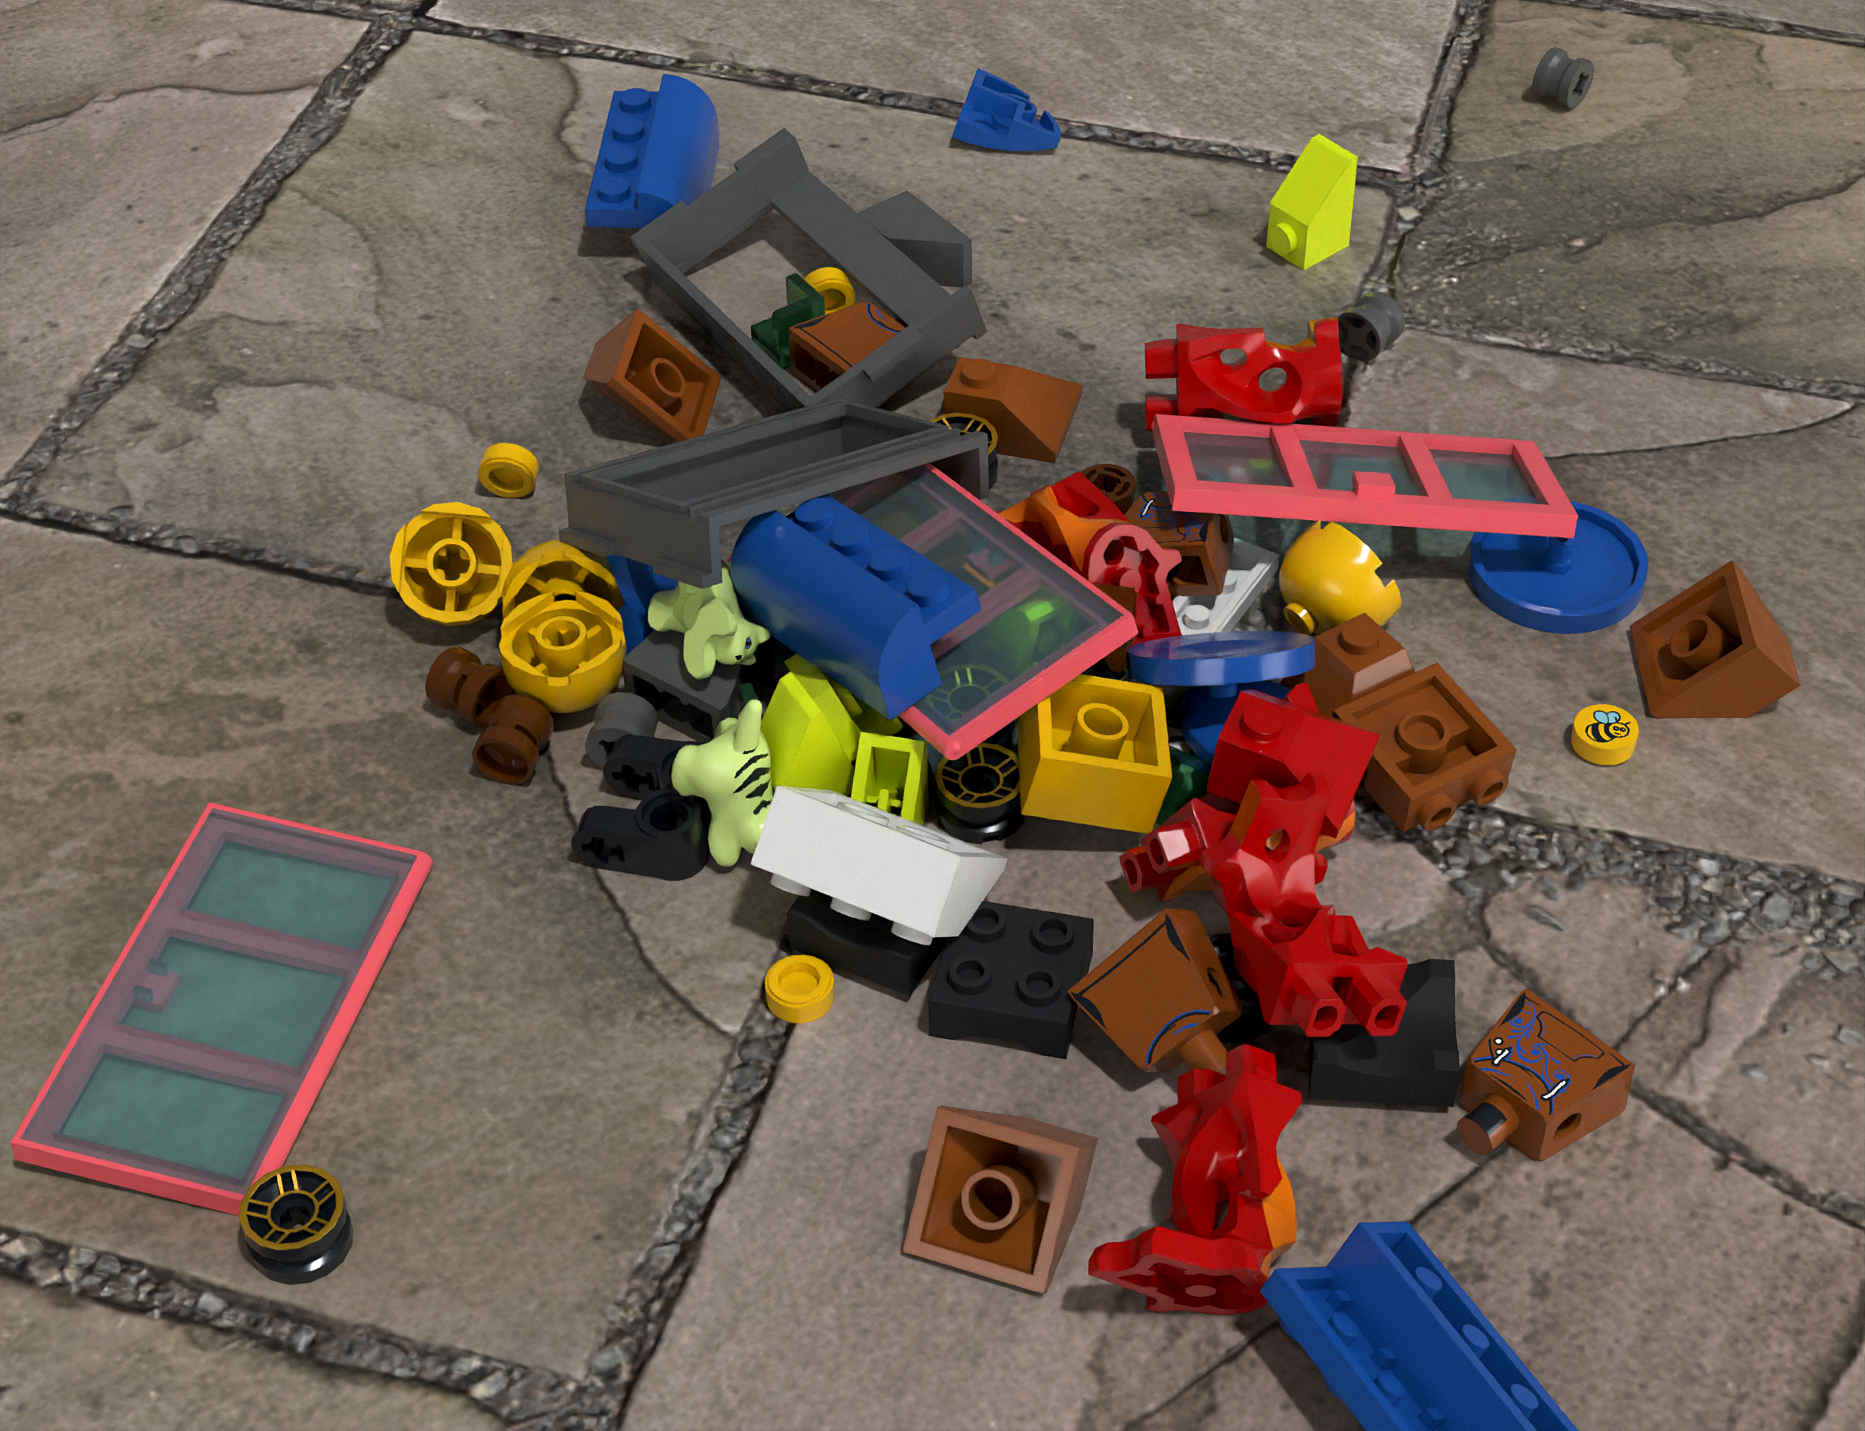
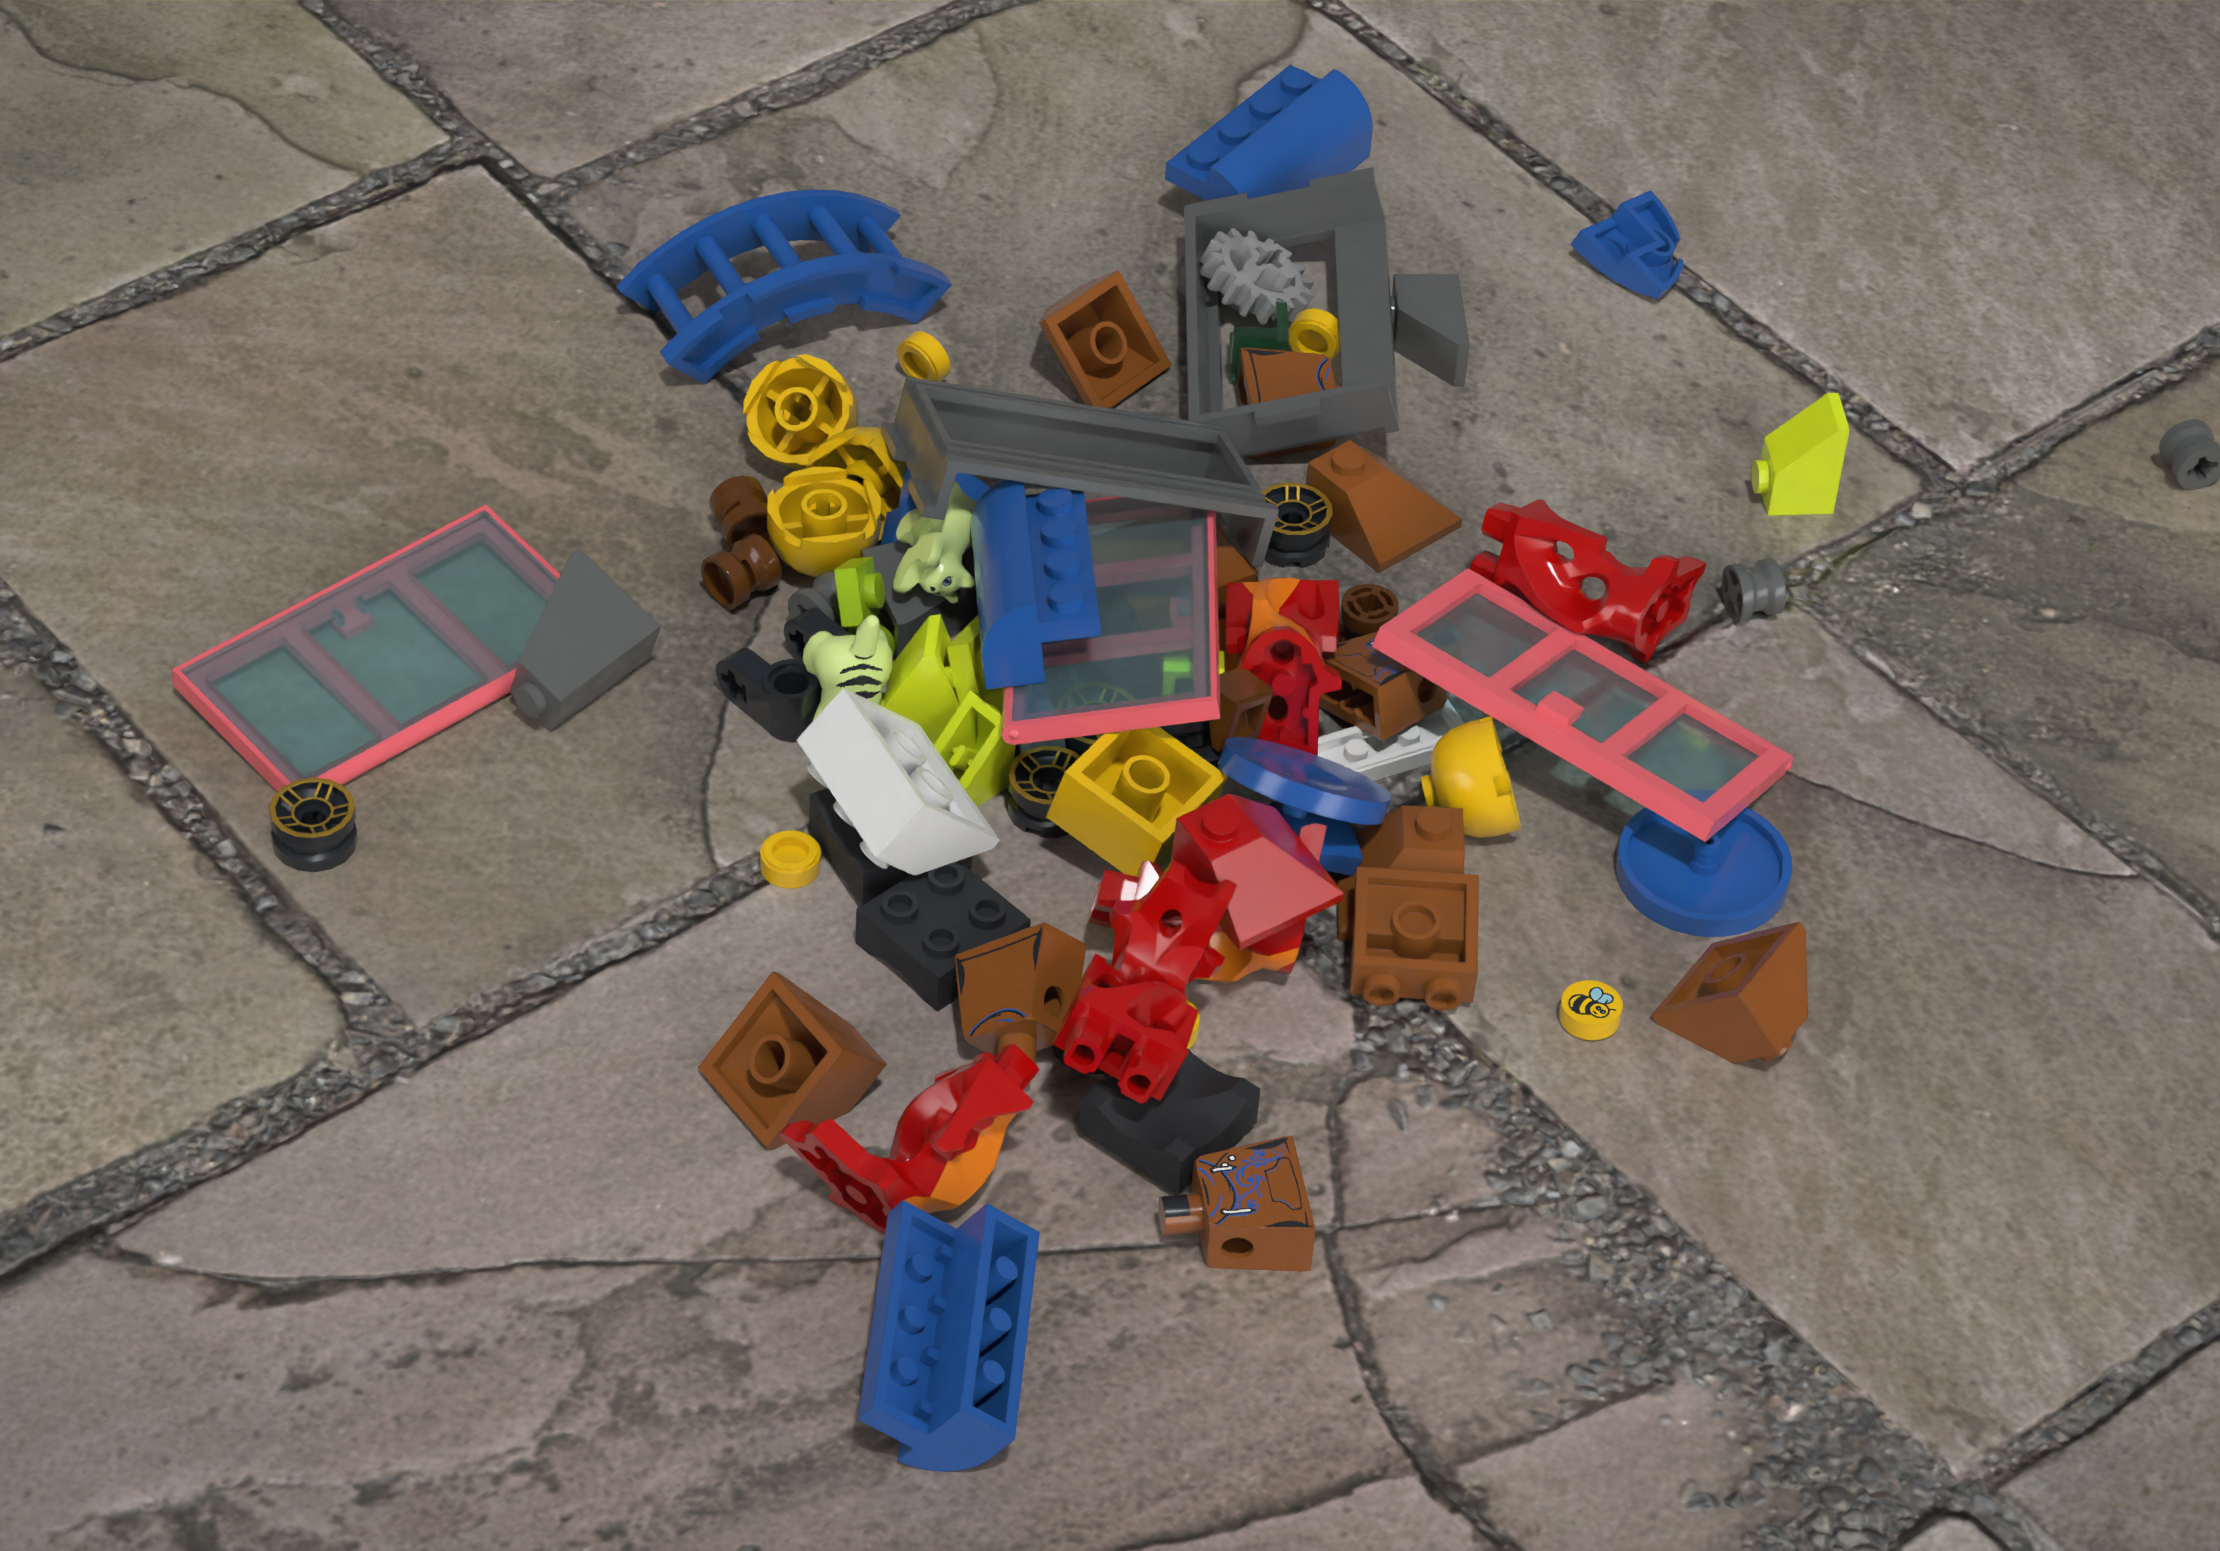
camera: 30 degrees right, 0 degrees up
none -> dark grey slope [510,548,661,732]
none -> blue fence [616,189,952,384]
none -> lime plate [834,557,895,657]
none -> light grey gear [1199,228,1314,327]

